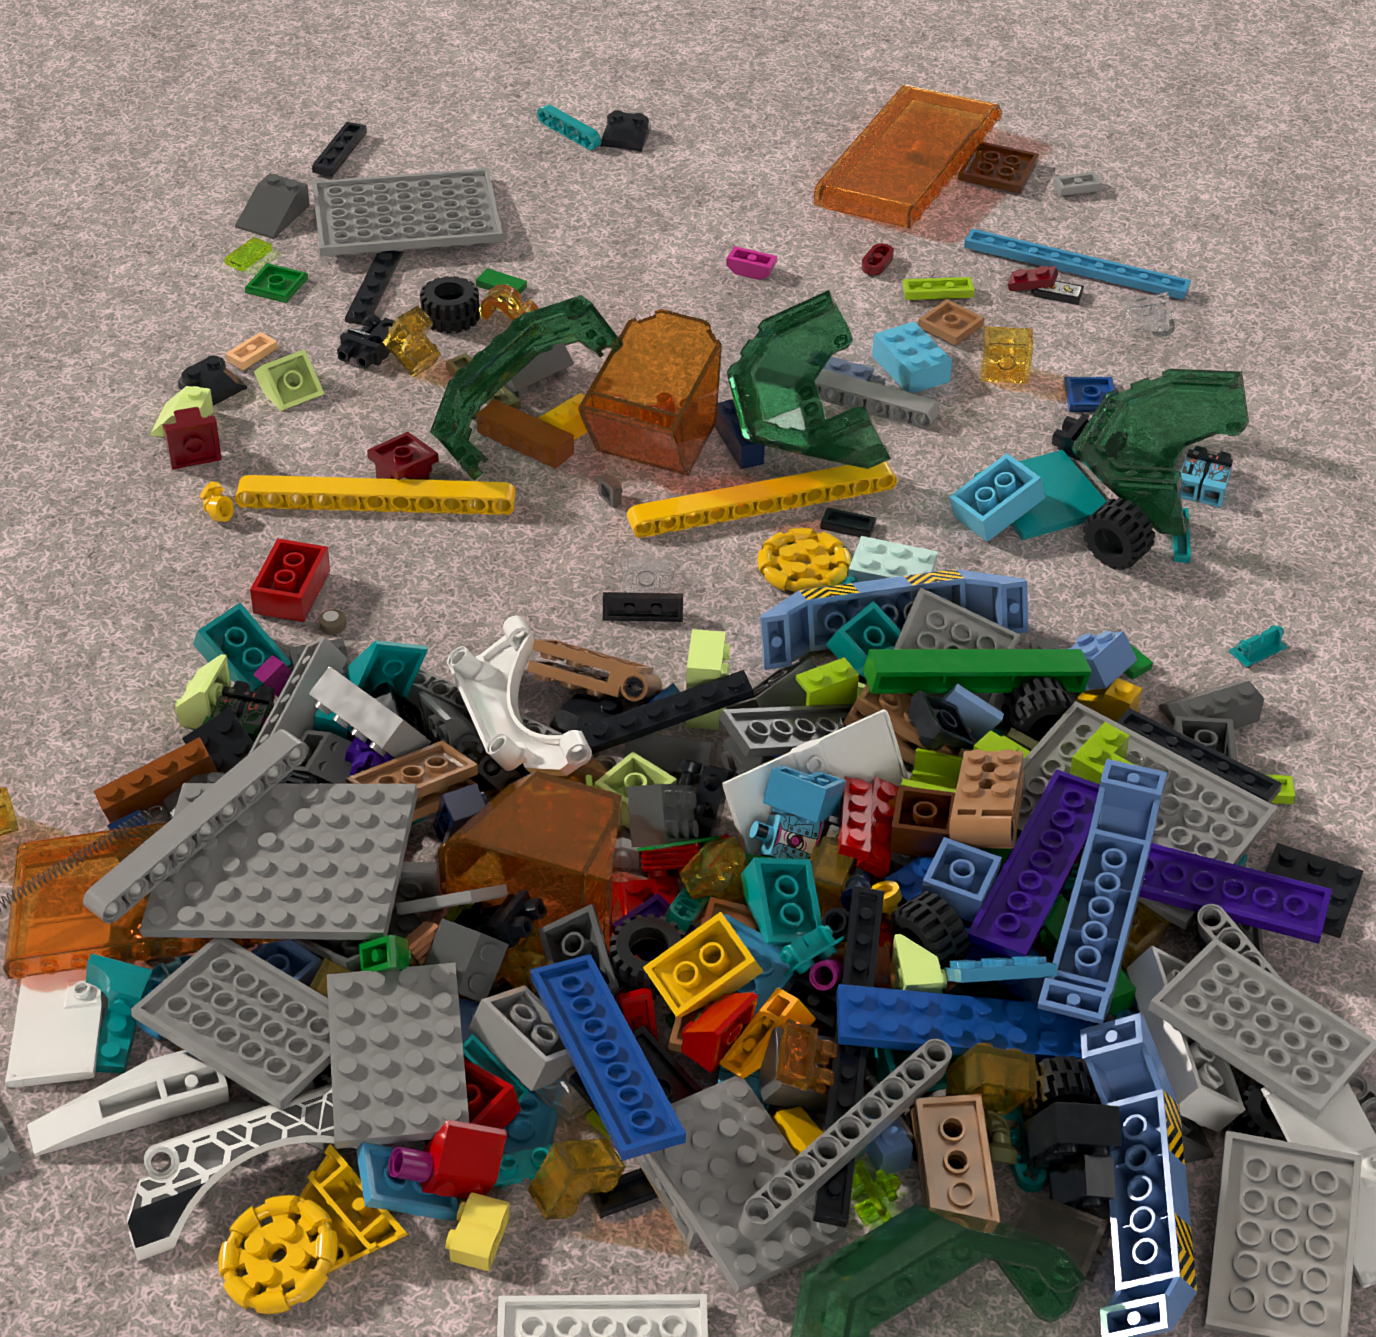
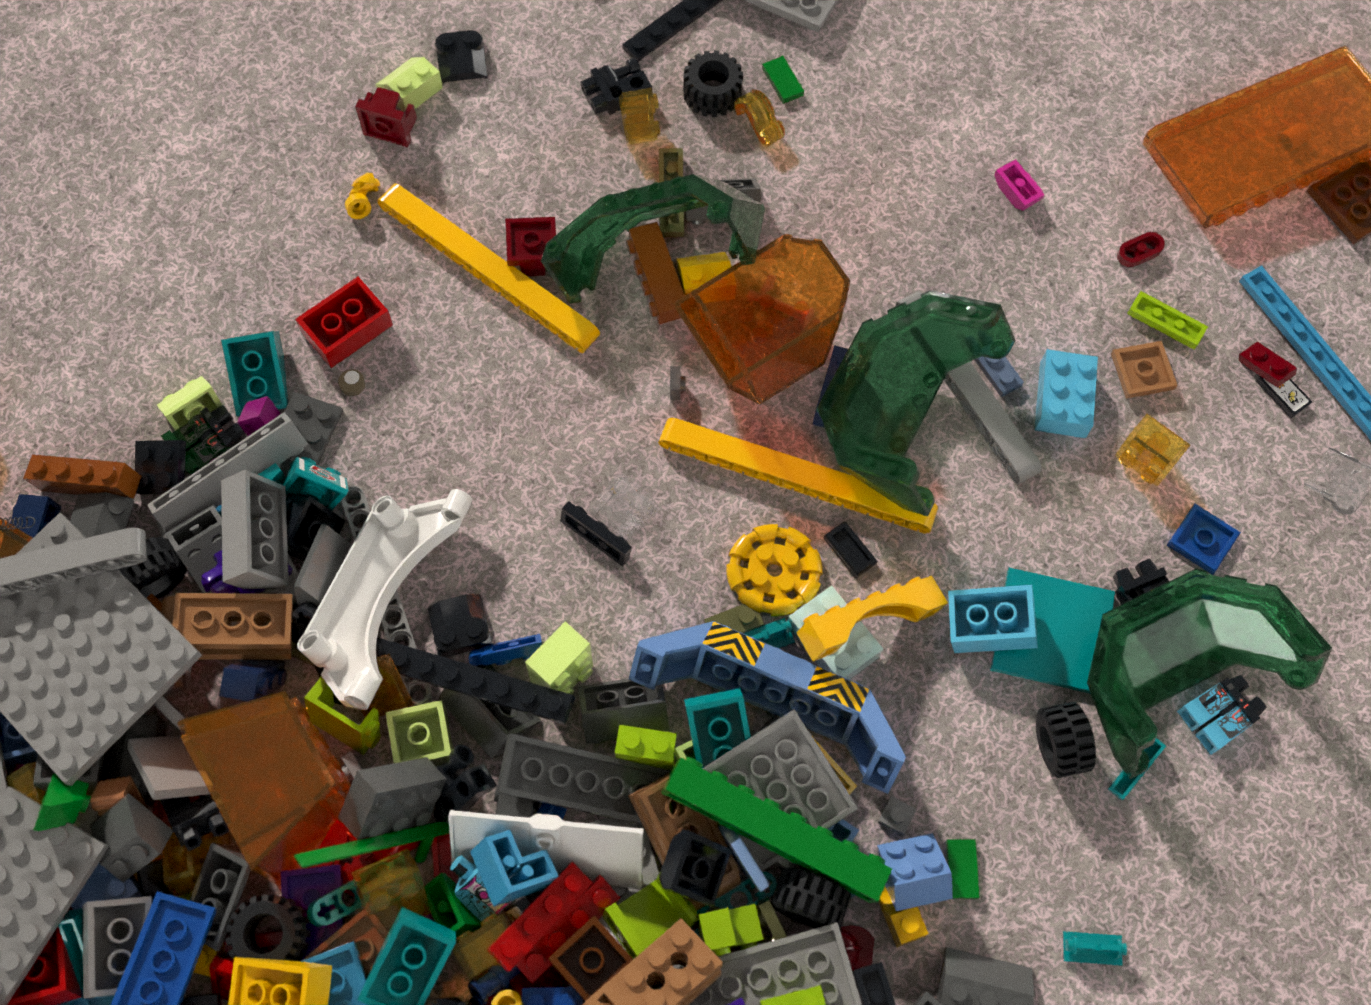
camera: 35 degrees right, 25 degrees up
light nougat plate [225,332,278,370] -> none
yellowish green slope [254,349,324,411] -> none
medium nougat hinge [527,639,662,701] -> none
none -> yellow arch [796,575,948,662]

